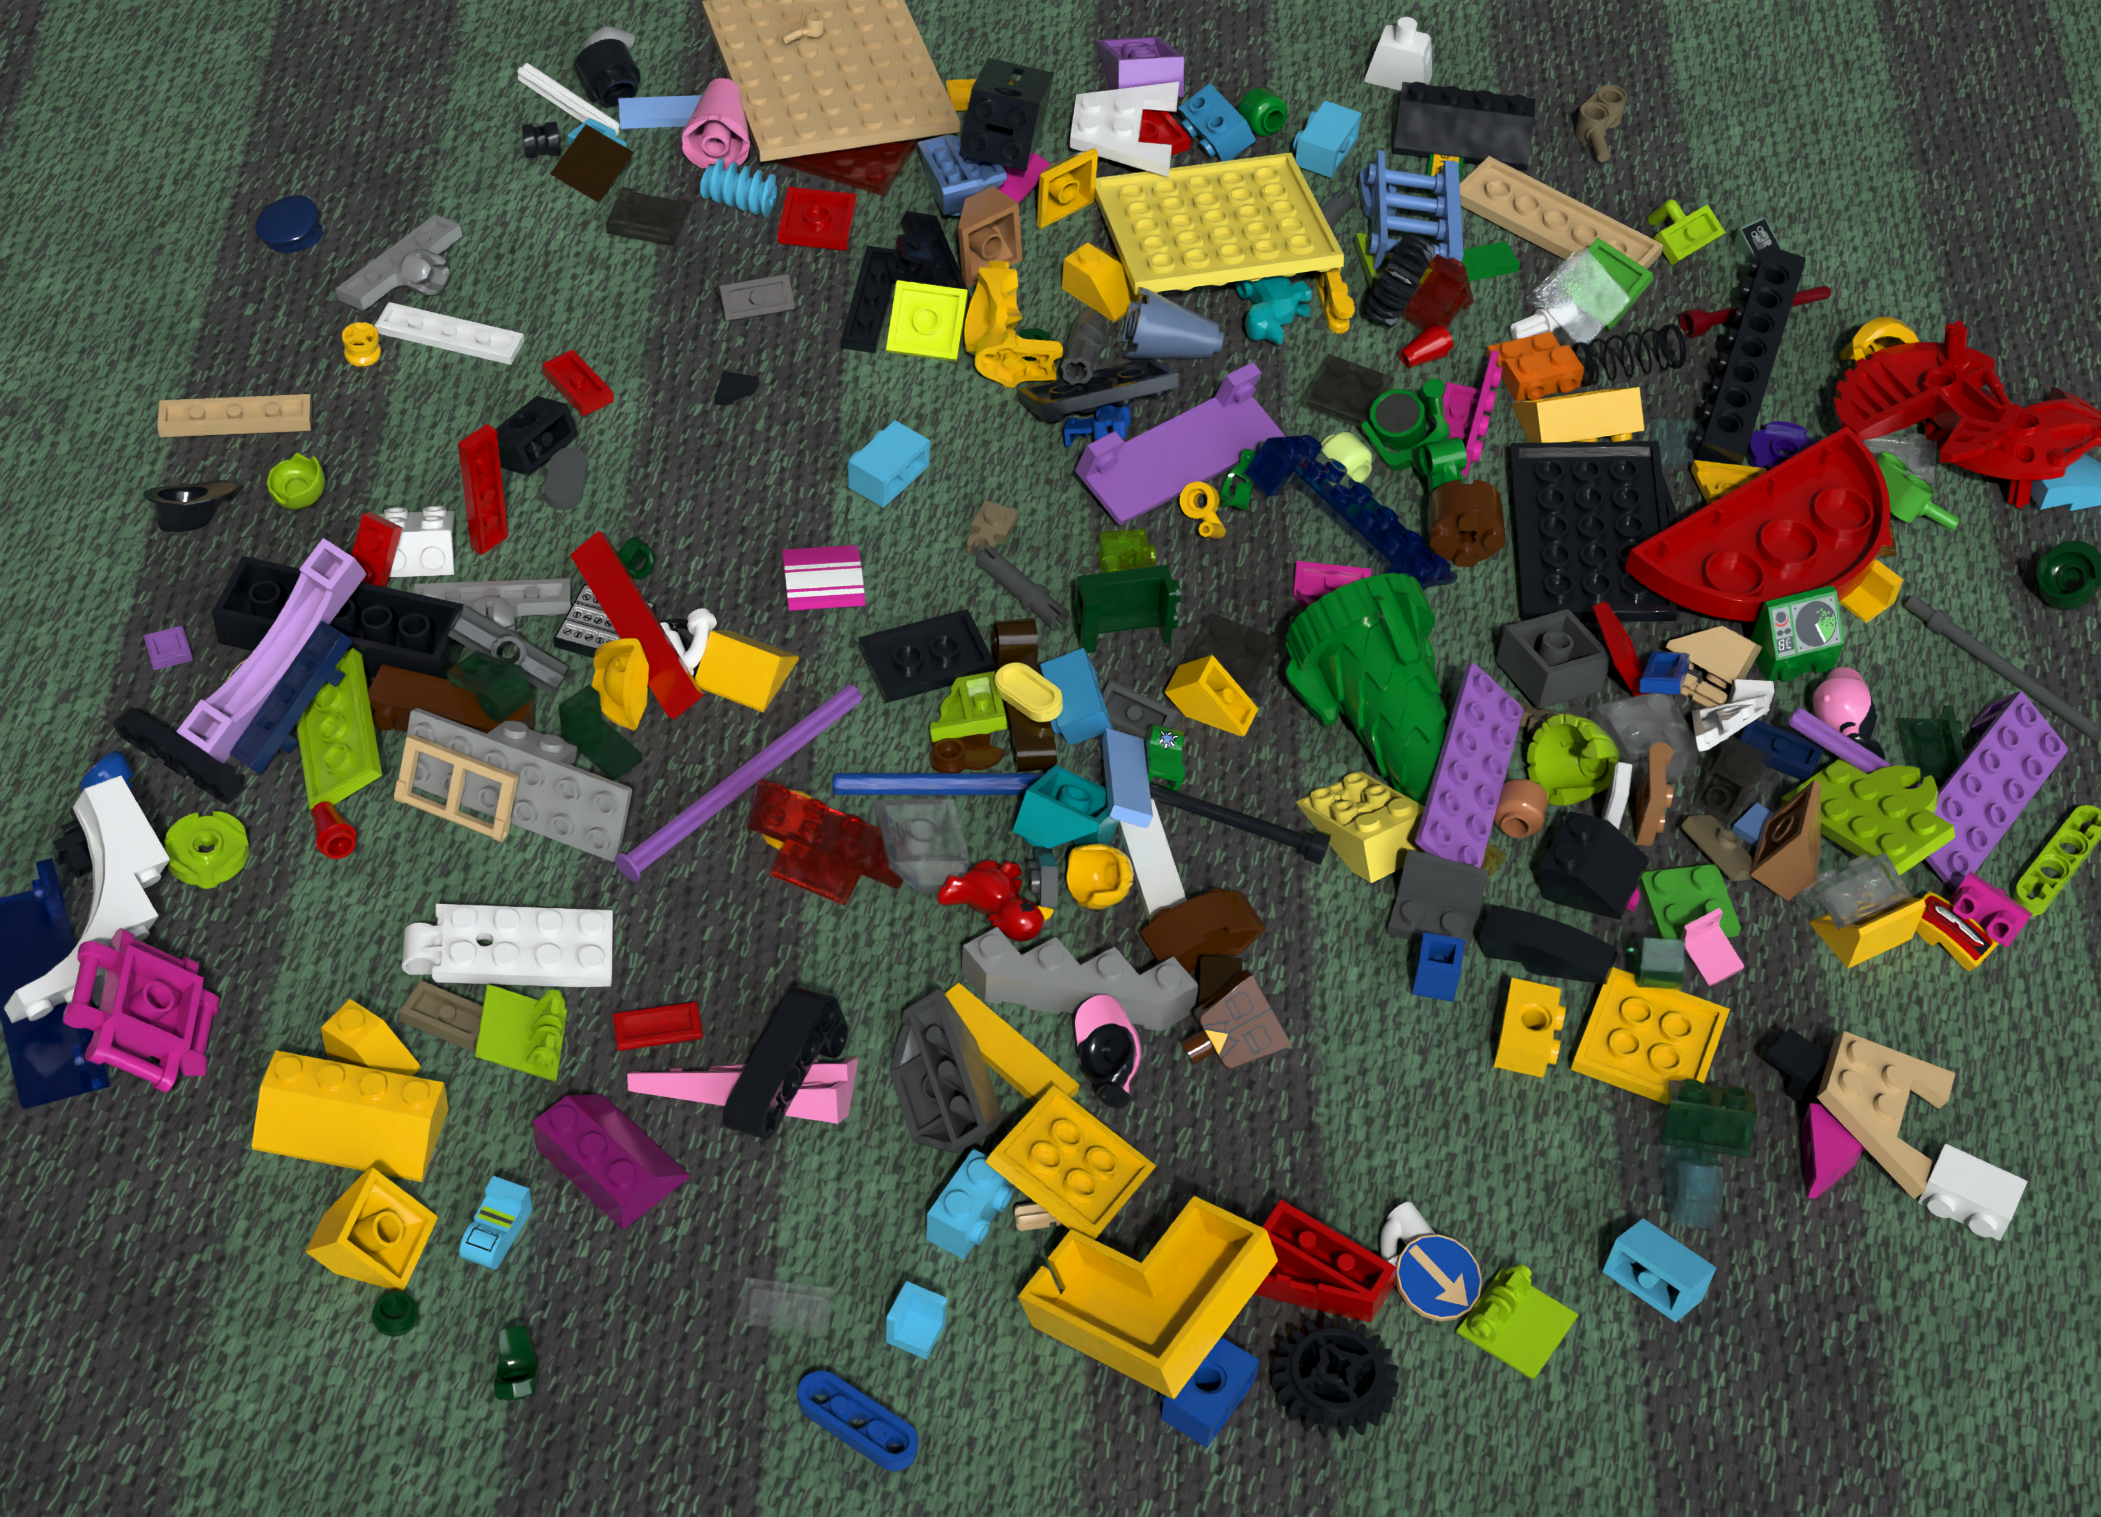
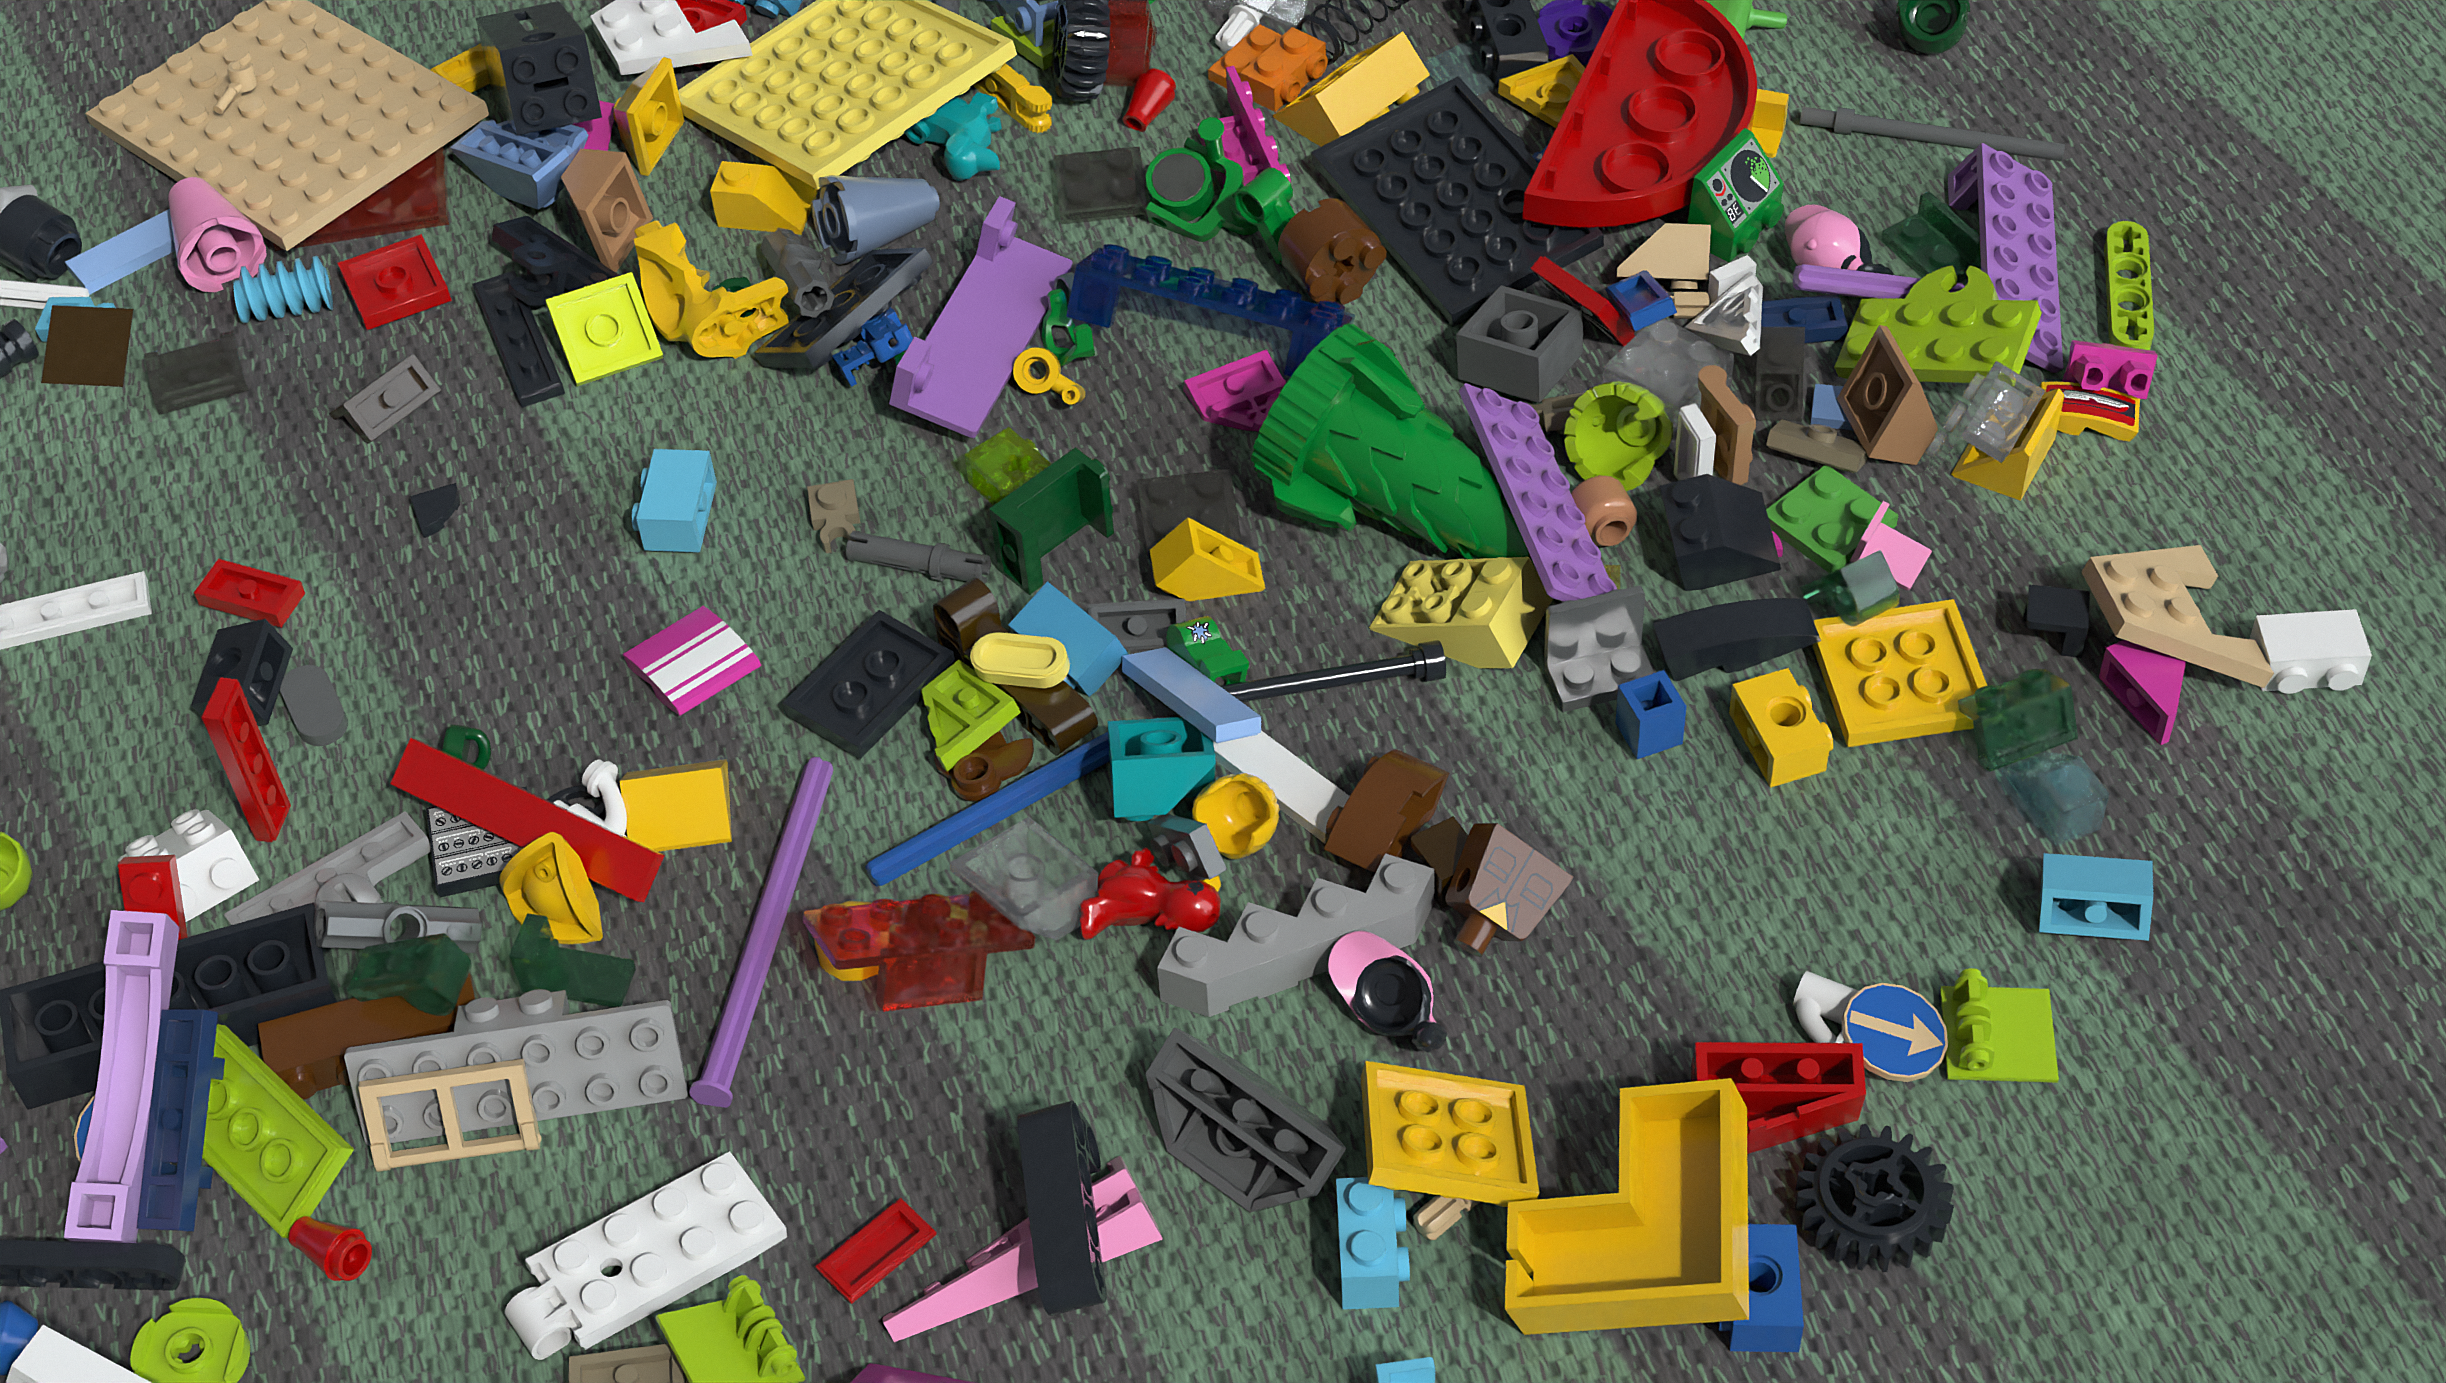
camera: 25 degrees left, 0 degrees up
yellow tile [945,983,1079,1105] -> none
yellowish green head [1318,432,1372,486] -> none

